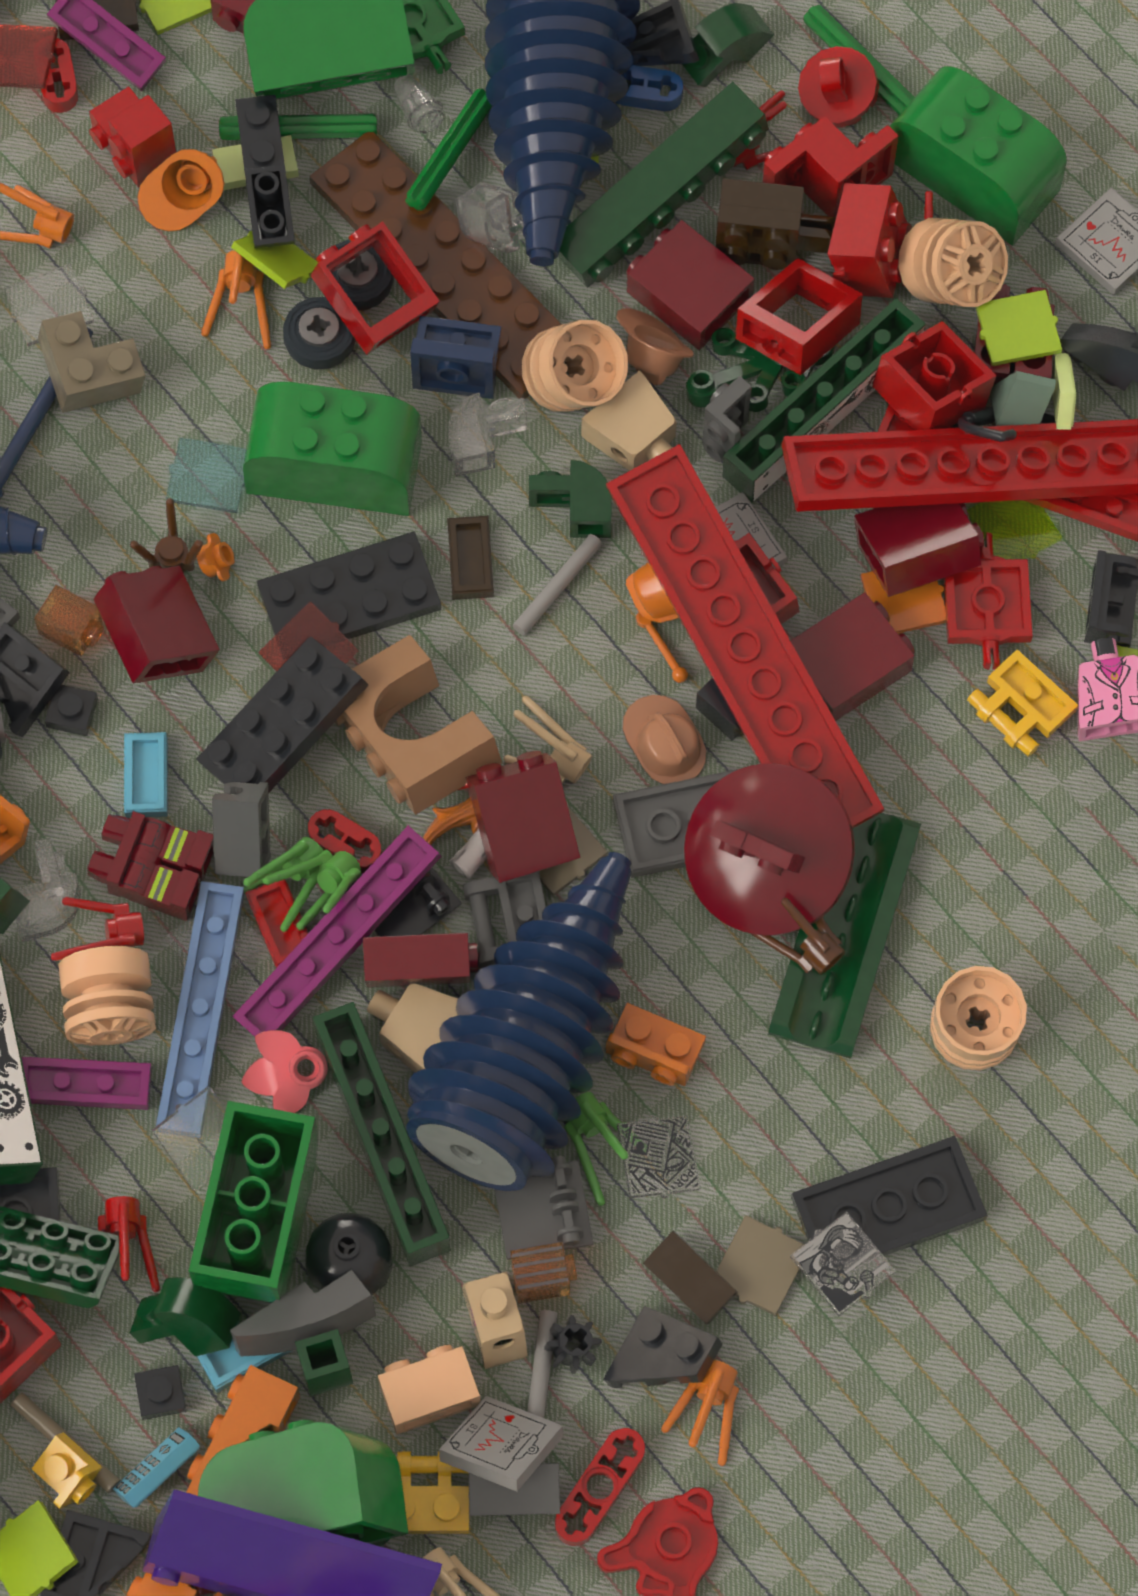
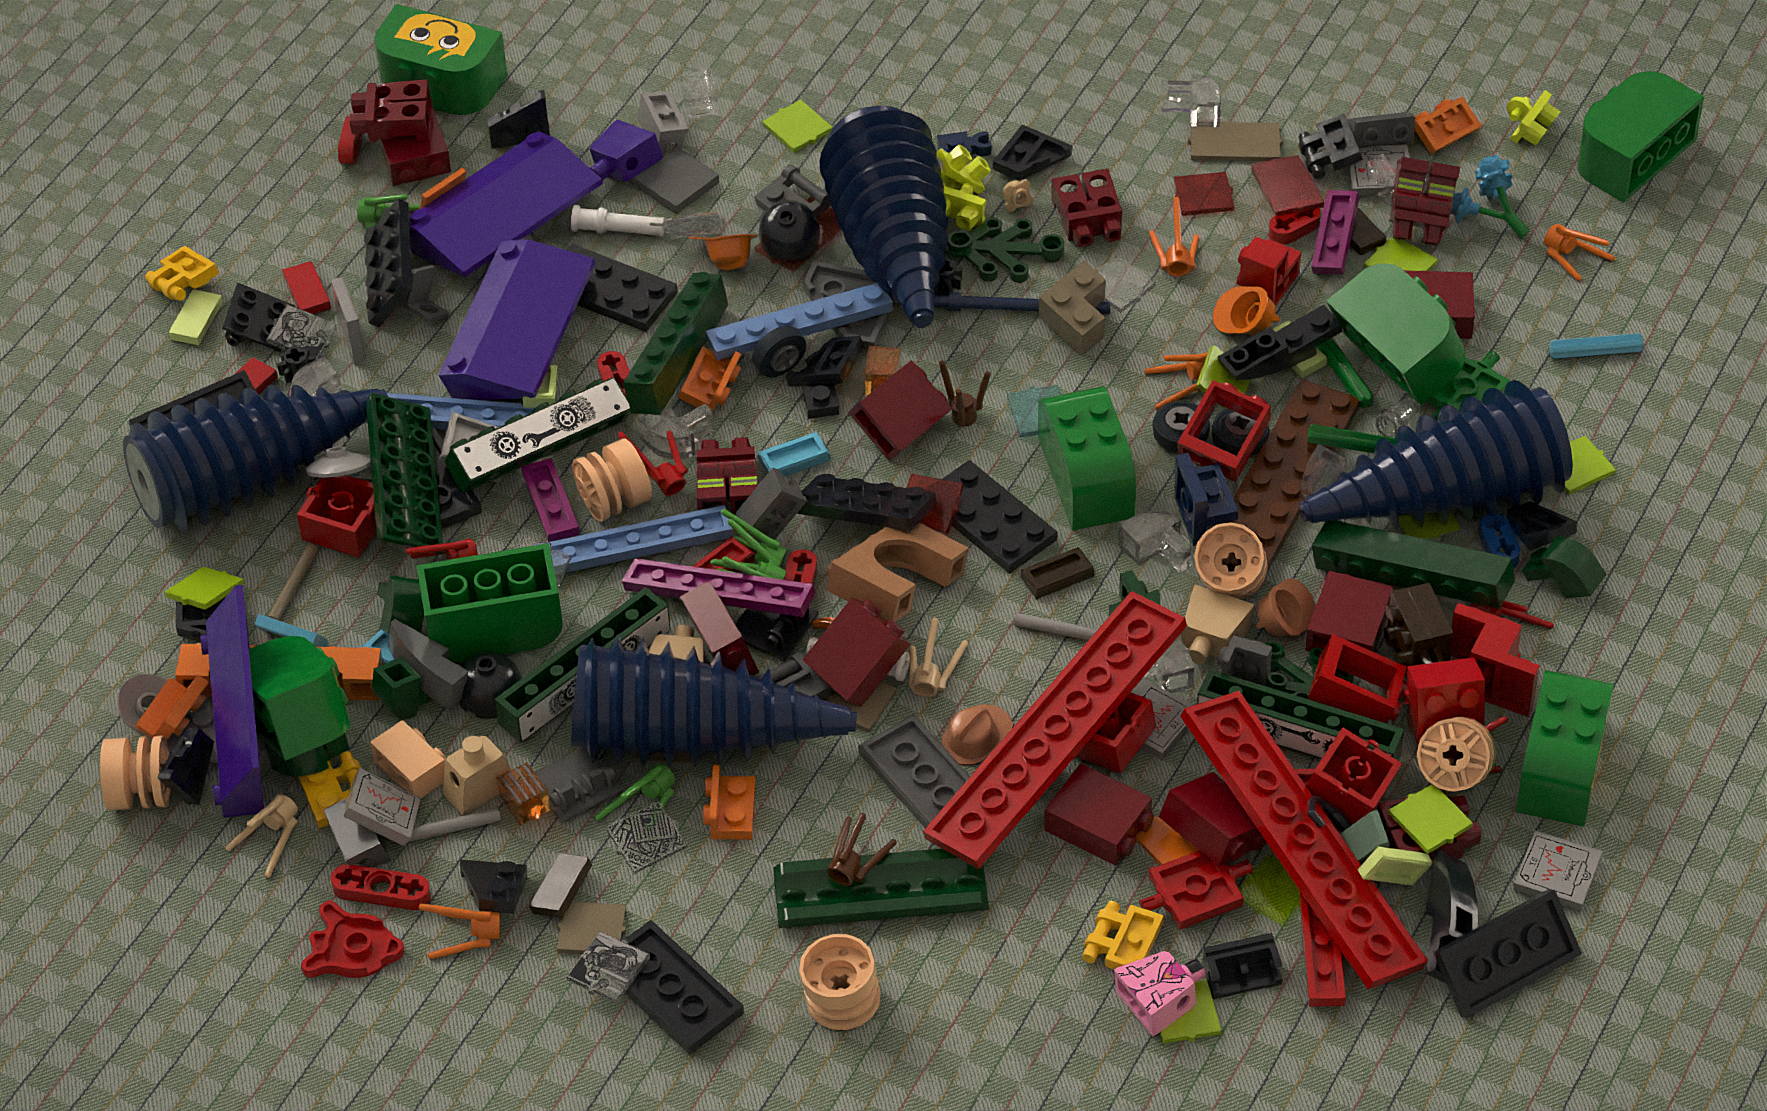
camera: 70 degrees right, 20 degrees down
yellow bracket [31,1432,102,1509] -> none
black plate [134,1365,187,1420] -> none
orange plate [197,533,235,581] -> none
coral plate [241,1030,328,1113] -> none
black gear [544,1315,602,1374] -> none
dark red bracket [684,763,855,936] -> none
red tile [798,46,879,128] -> none
green axle [803,5,914,115] -> none

